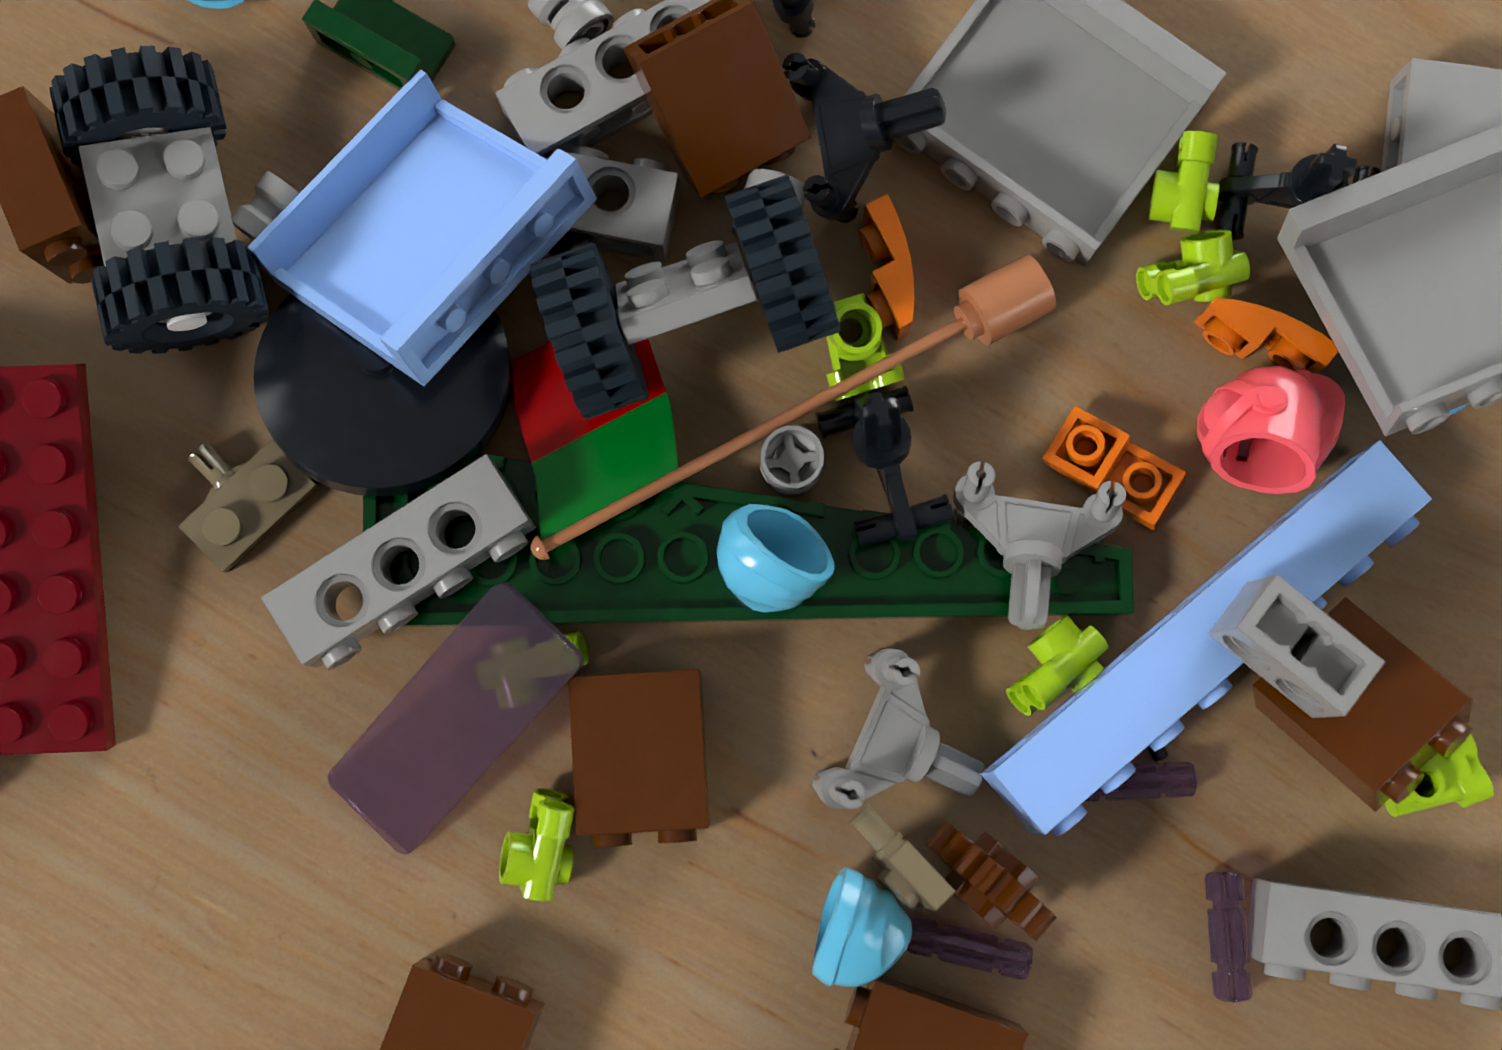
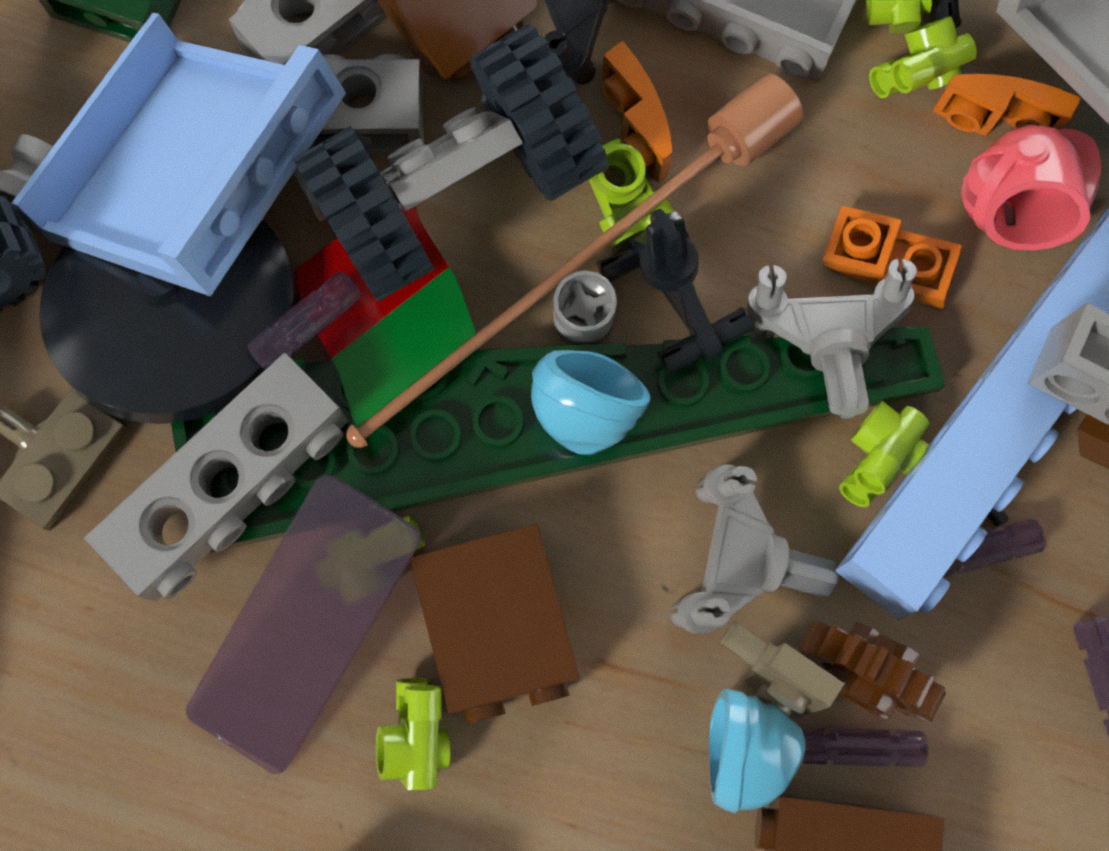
camera: 15 degrees left, 5 degrees down
none -> clear purple axle [248,272,361,370]

